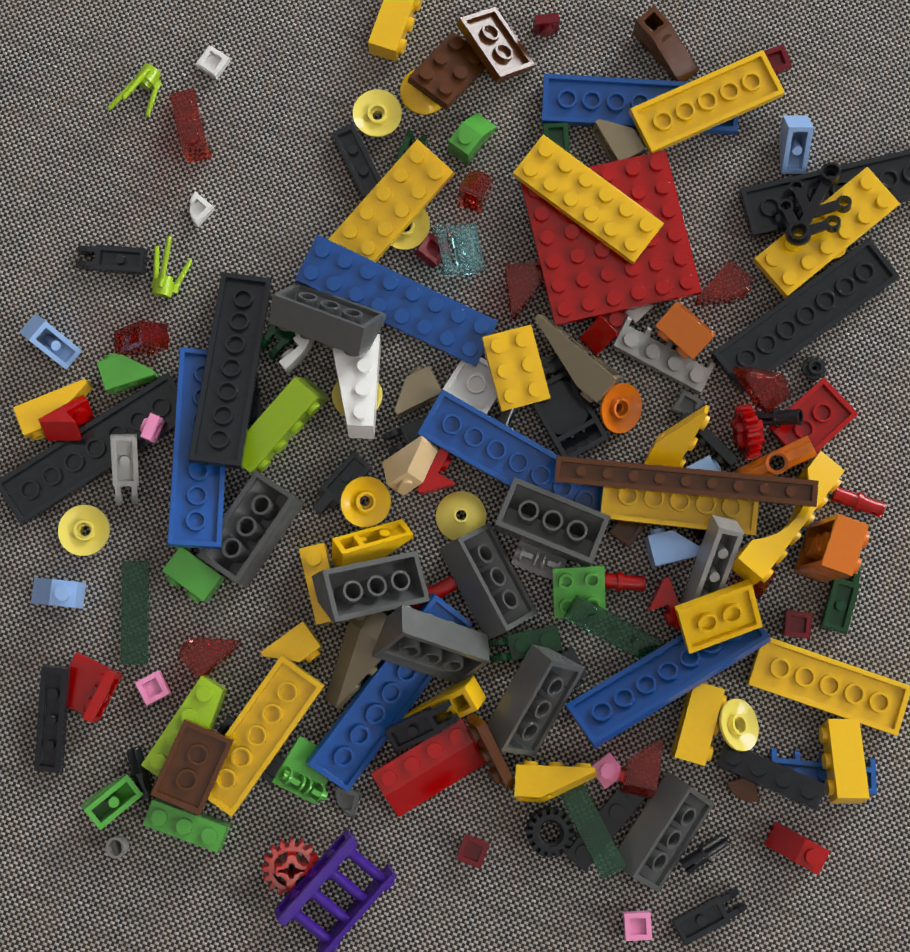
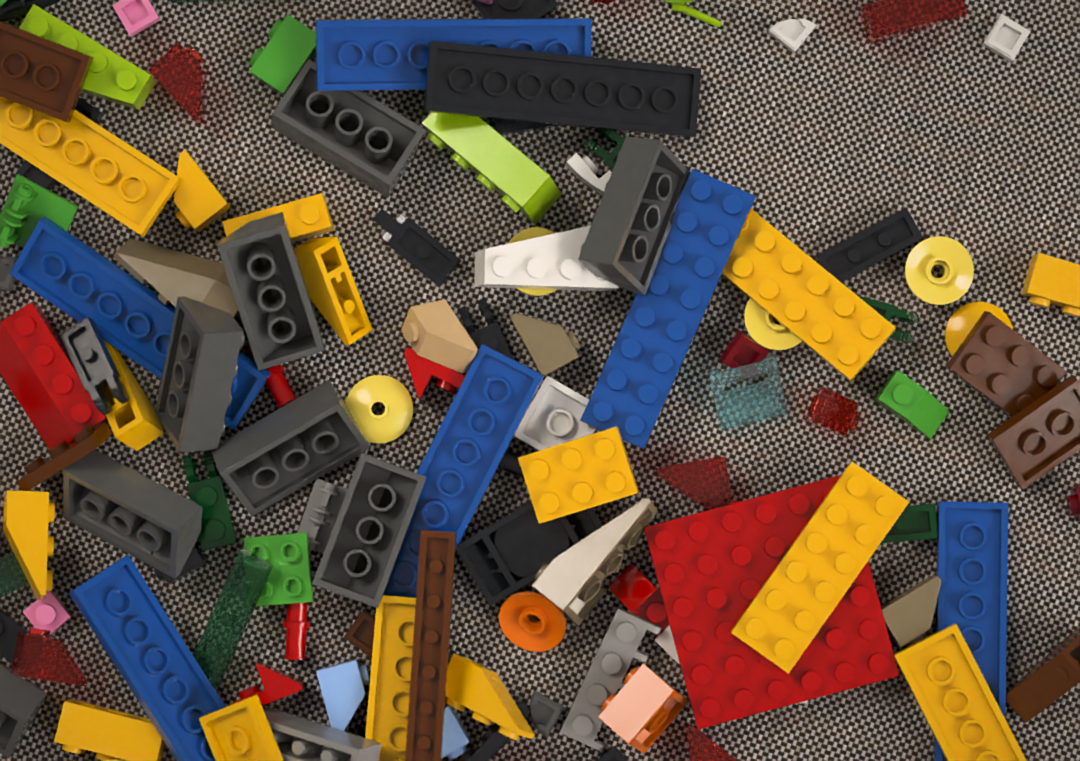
camera: 90 degrees right, 5 degrees up
yellow dish [340,476,391,527] -> none

